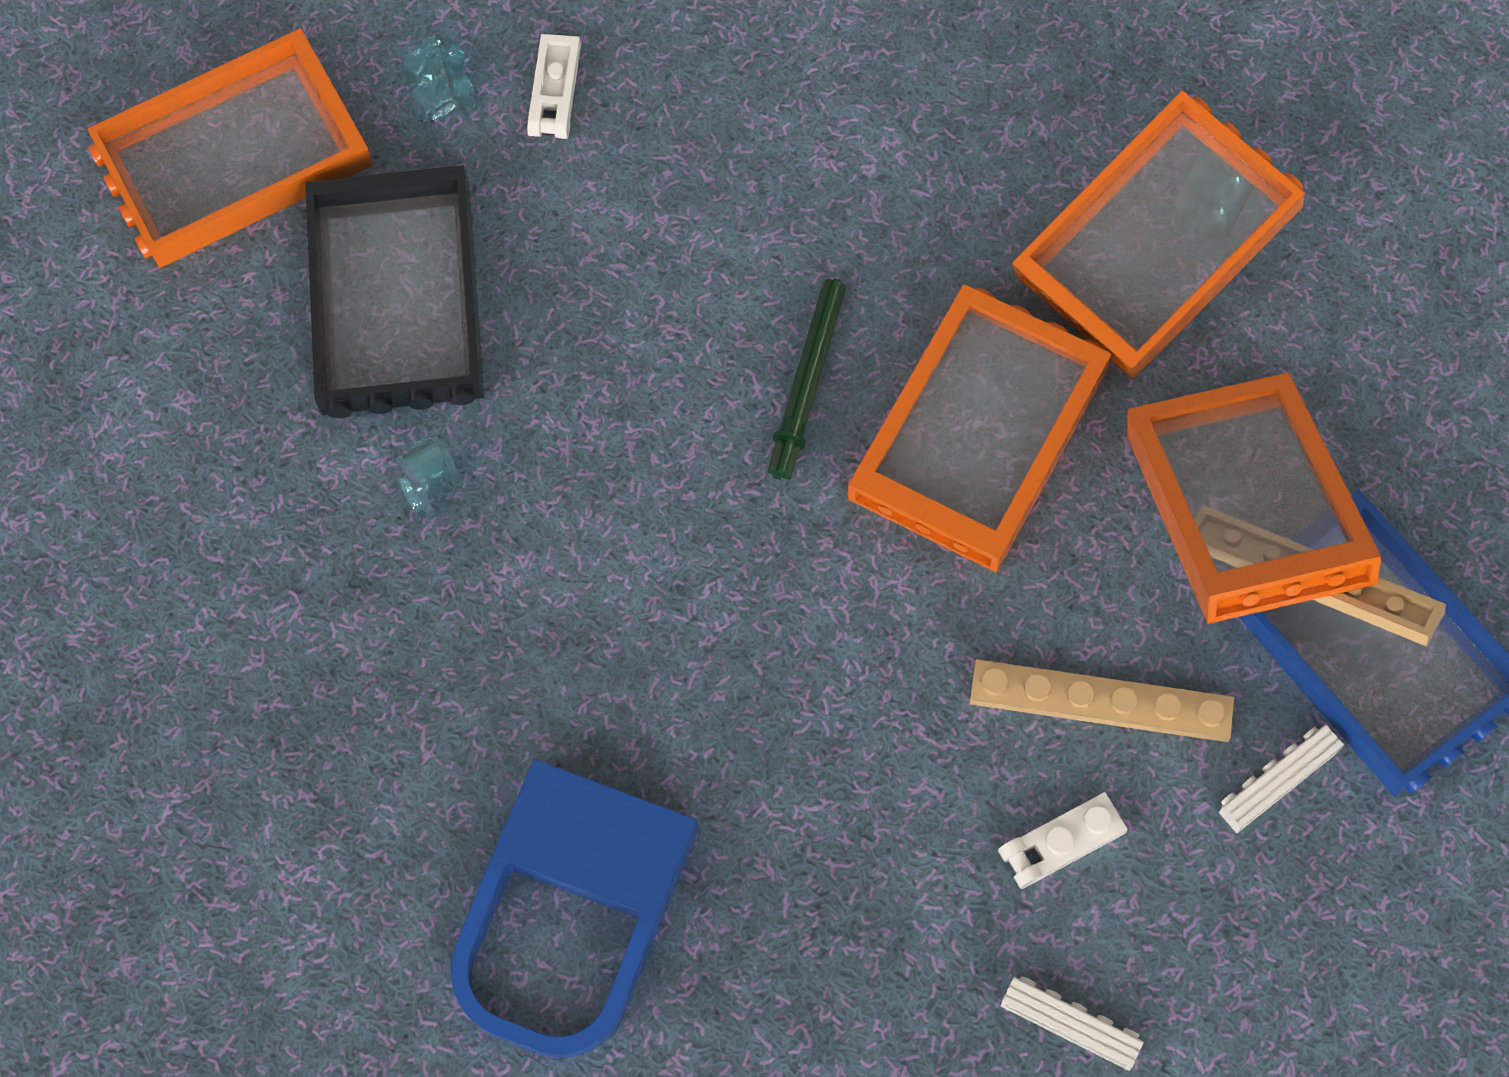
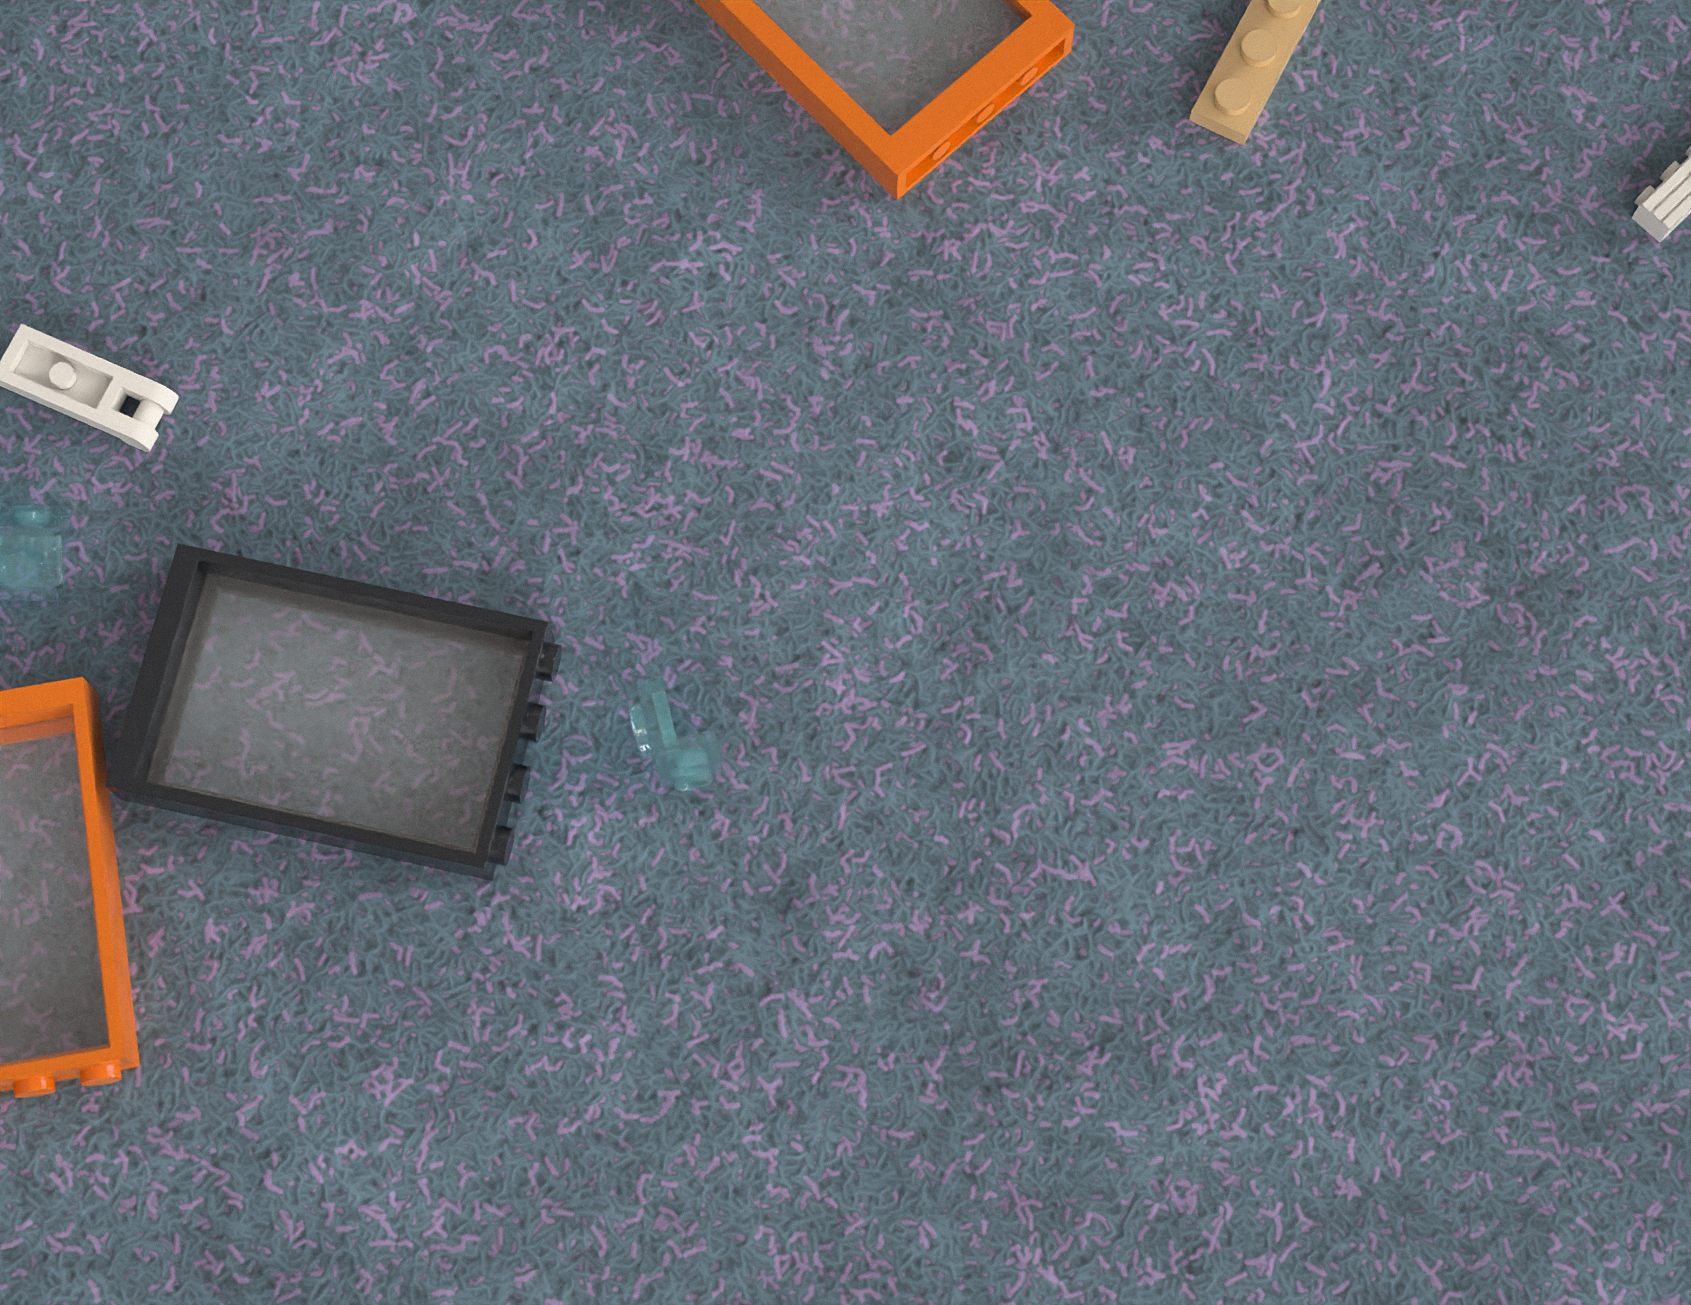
camera: 75 degrees left, 5 degrees up
blue window [451,759,699,1058] -> none
dark green axle [767,278,846,480] -> none
white plate [998,792,1128,889] -> none

